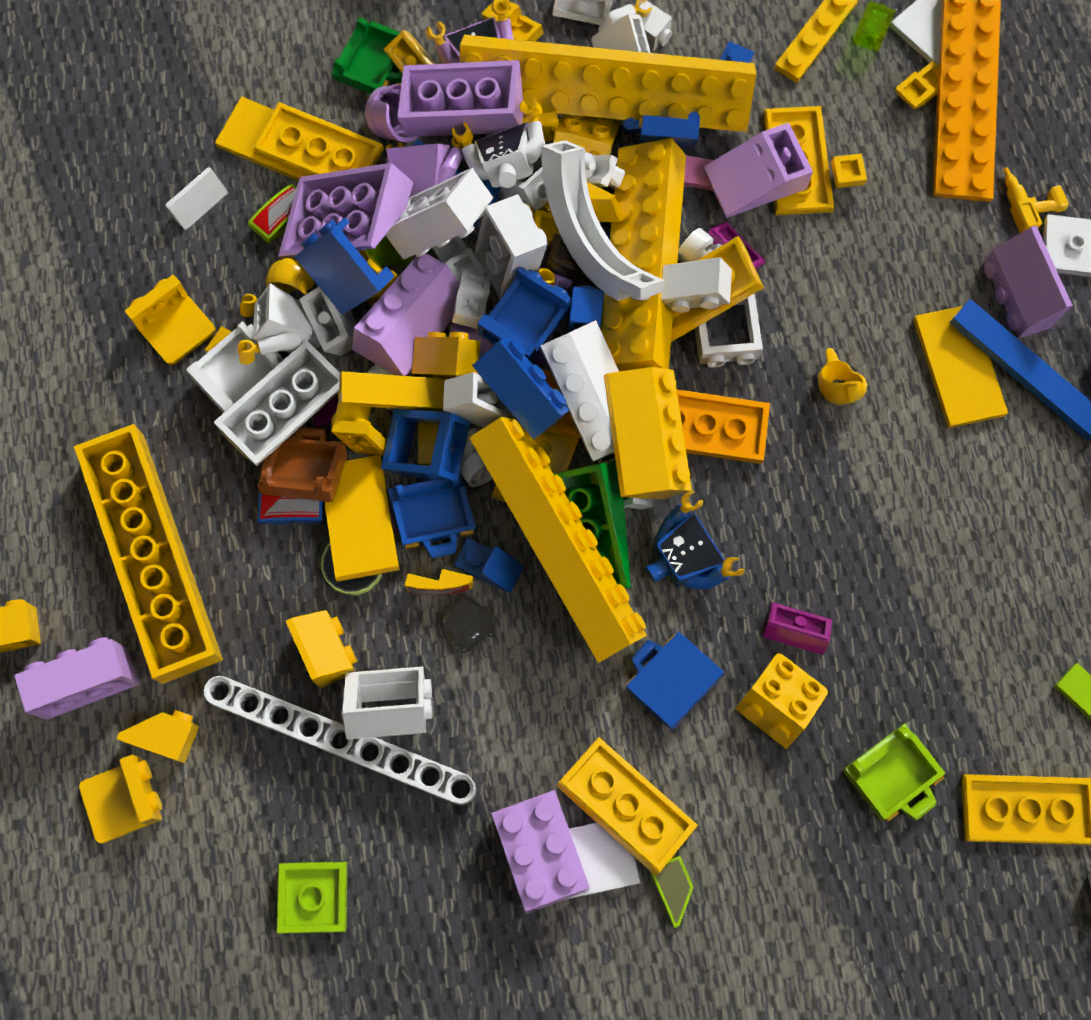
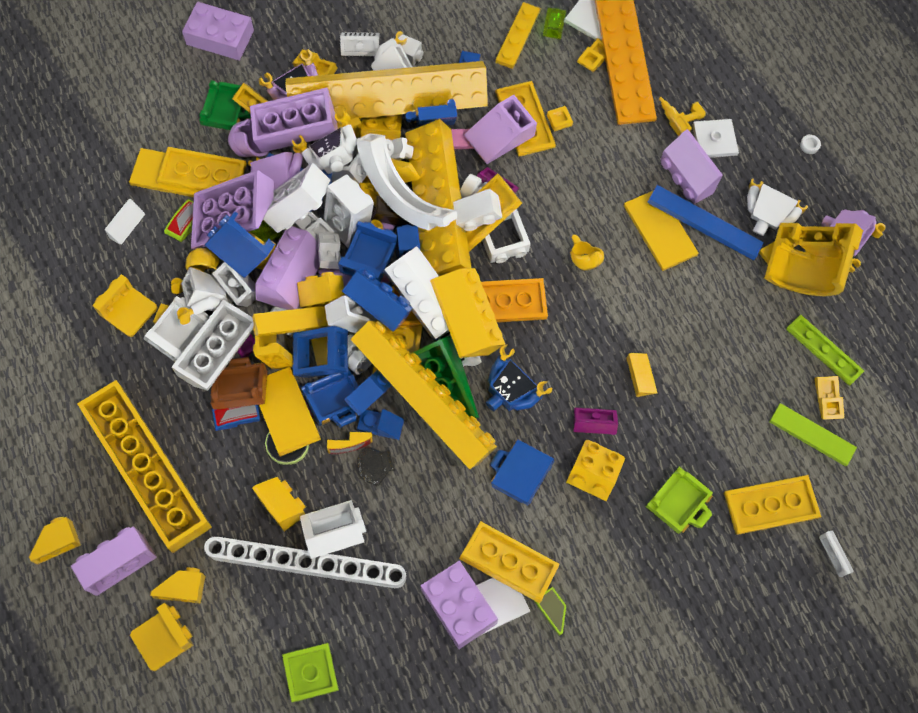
camera: 15 degrees left, 5 degrees down
none -> blue slope [344,370,392,416]
none -> yellow slope [627,353,657,397]

